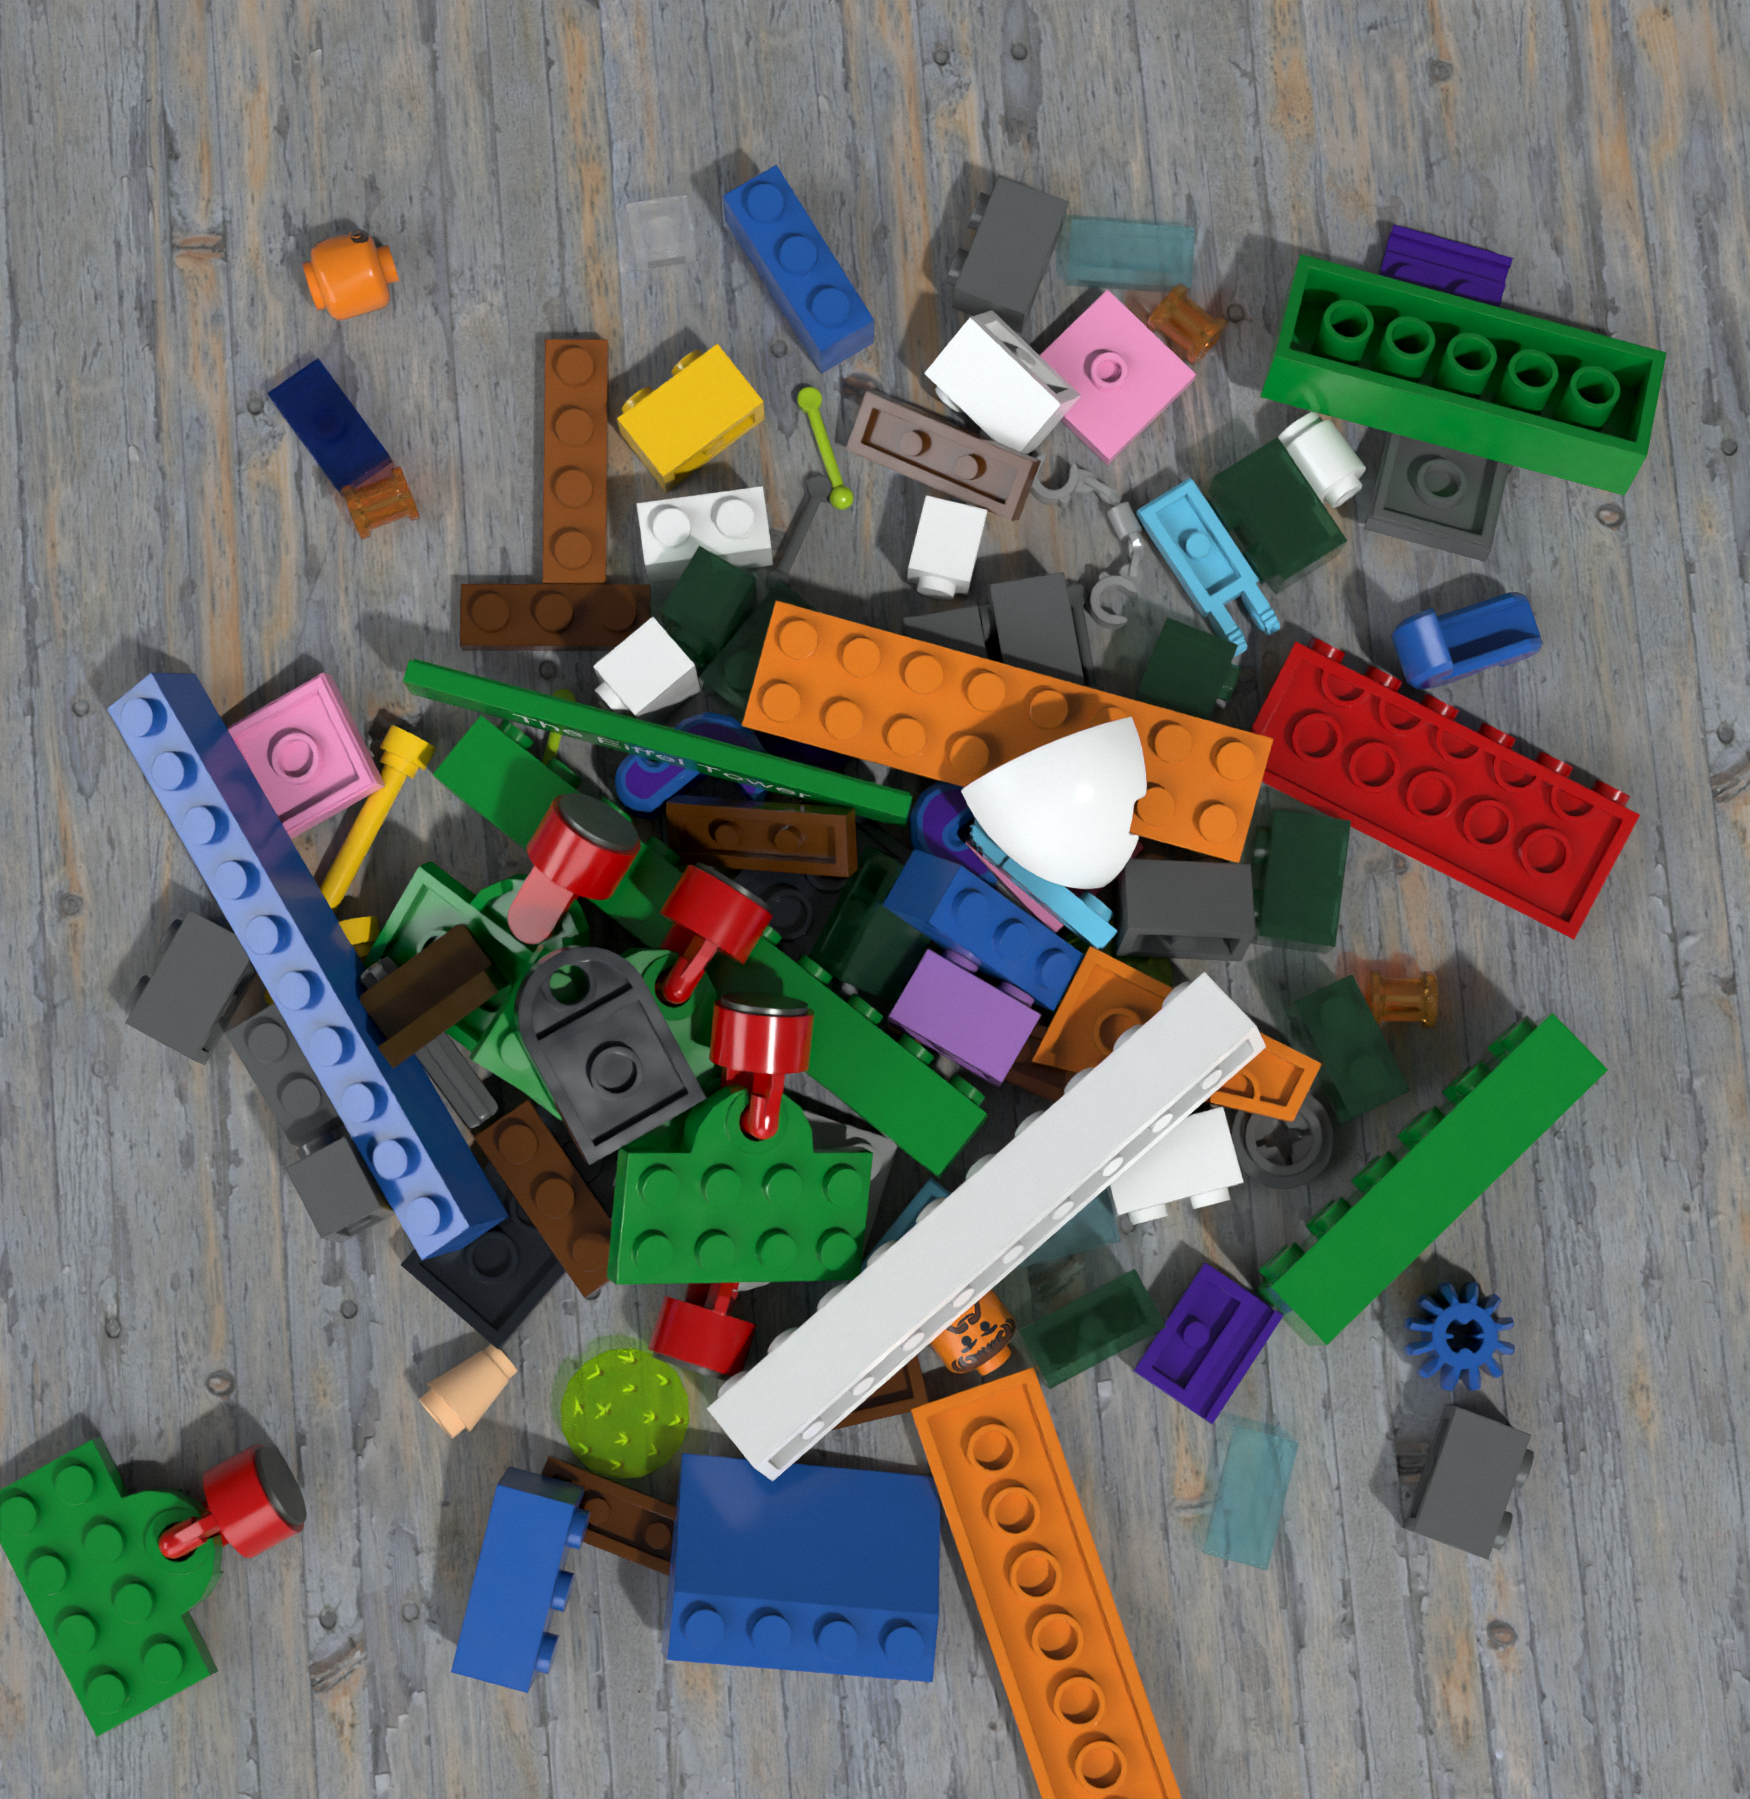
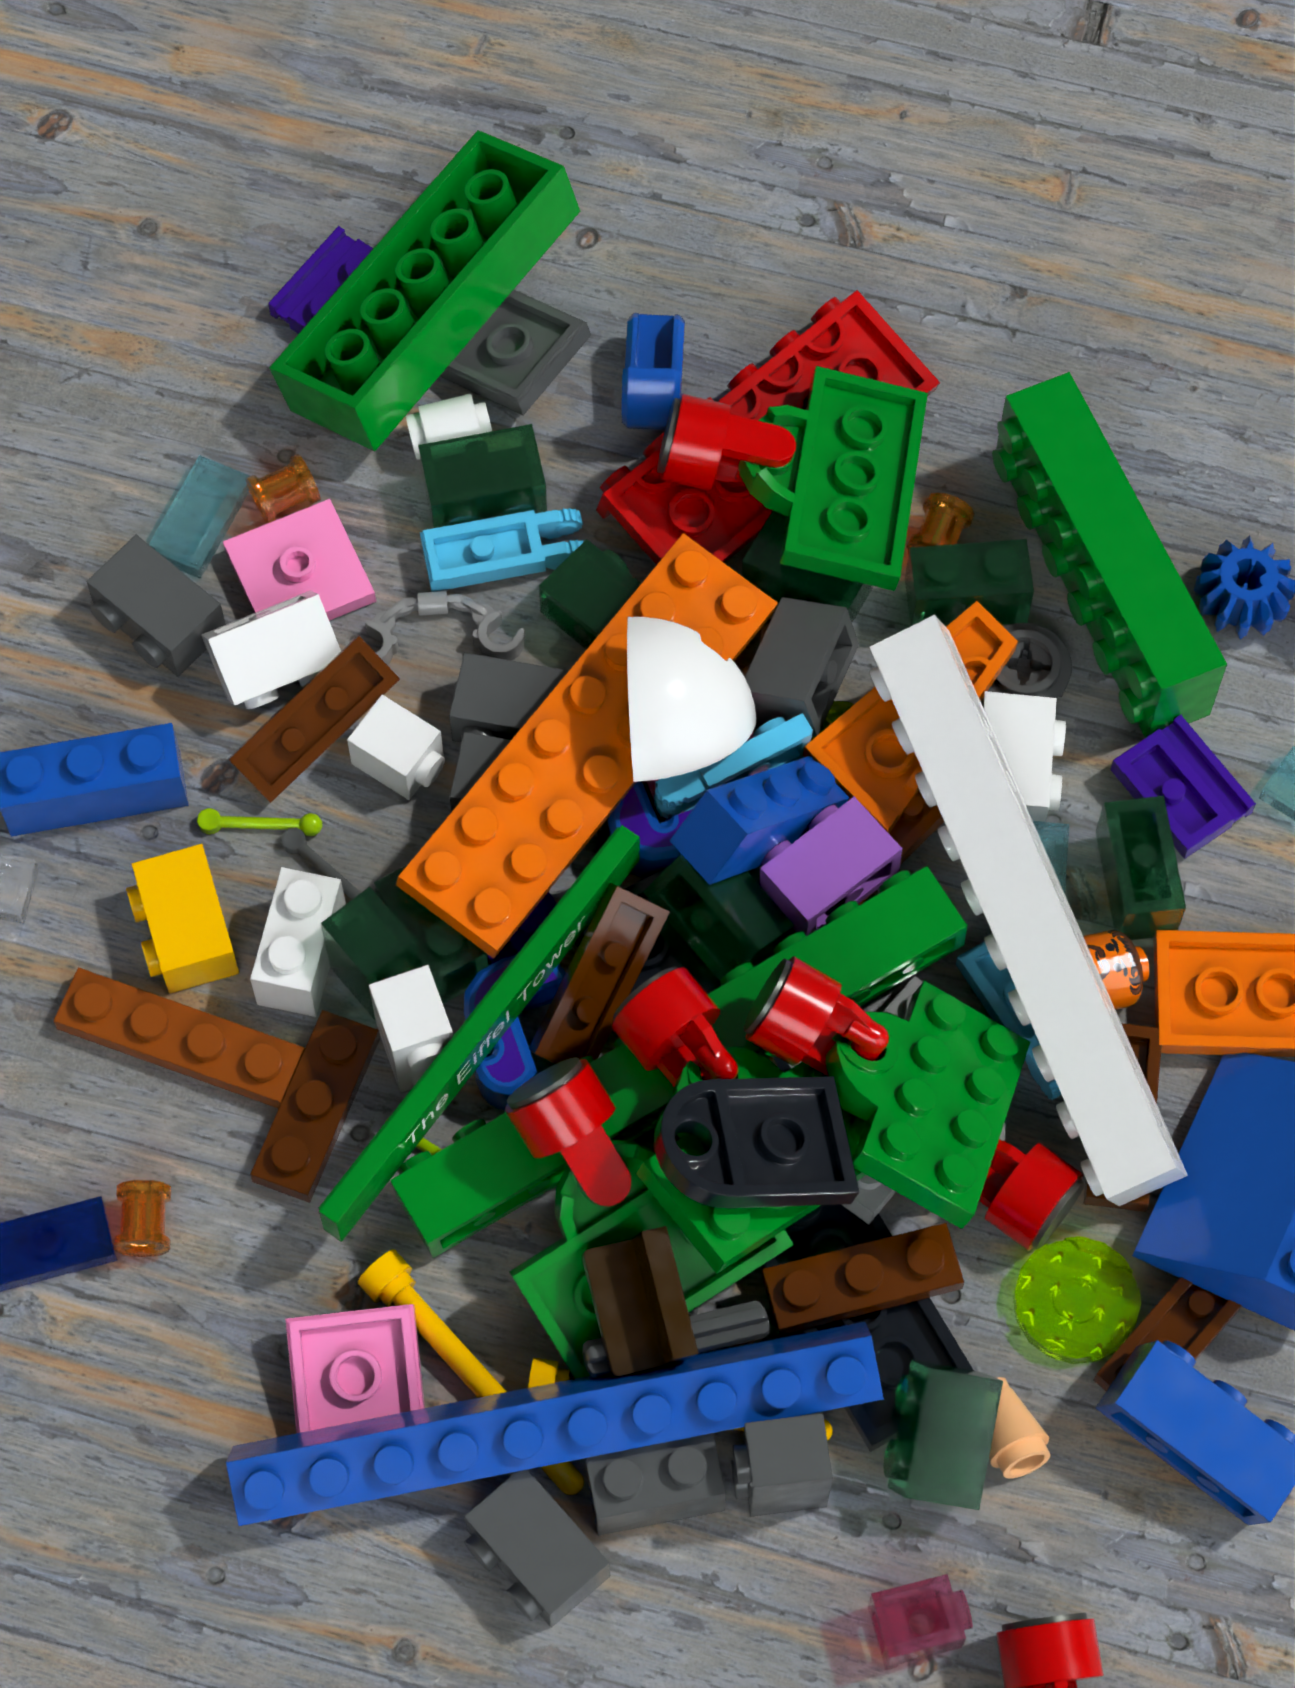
camera: 65 degrees left, 15 degrees down
none -> green plate [657,366,928,591]
none -> clear pink brick [868,1574,973,1670]
none -> clear green brick [883,1360,1003,1510]

